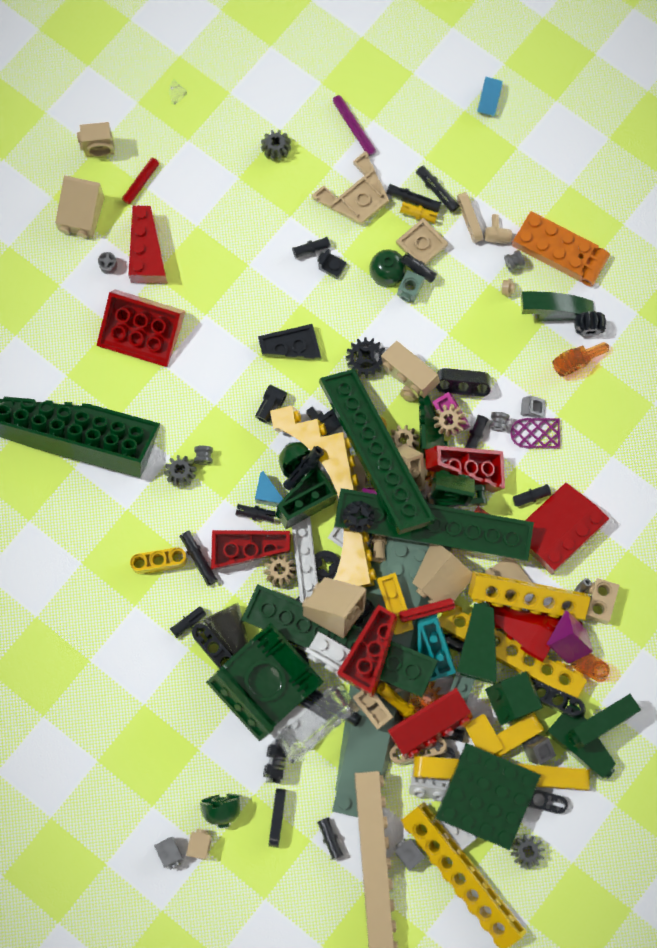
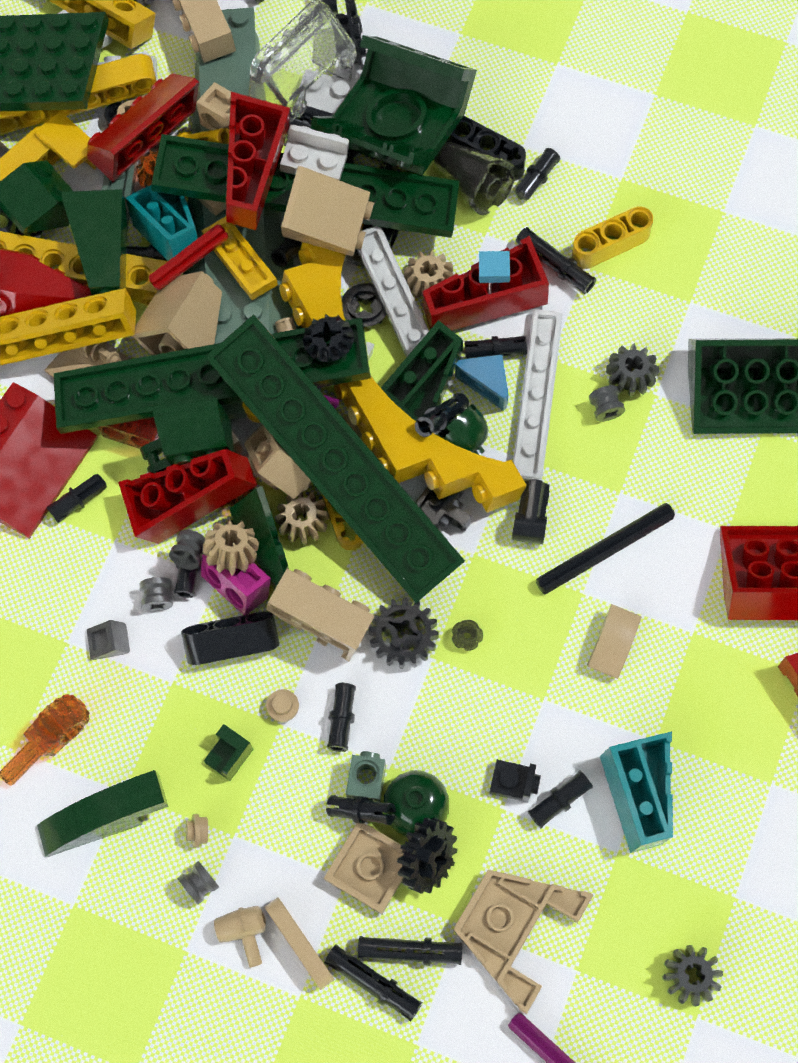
camera: 165 degrees right, 5 degrees down
black wing [258,323,321,360] -> none
yellow pin [399,201,438,224] -> none
magenta window [510,418,560,449] -> none
orange hinge [512,211,610,287] -> none
black gear [574,311,607,337] -> none
none -> dark grey wheel [169,529,205,570]
none -> dark green panel [204,724,254,781]
none -> tan plate [266,689,299,722]
none -> black pin [327,682,356,752]
none -> black gear [397,817,457,894]
none -> clear smoke plate [452,620,483,651]
none -> medium azure tile [479,251,510,283]
none -> white tile [513,309,563,481]
none -> black axle [536,503,675,594]
none -> tan slope [587,604,642,679]
none -> teal wedge [599,731,673,853]

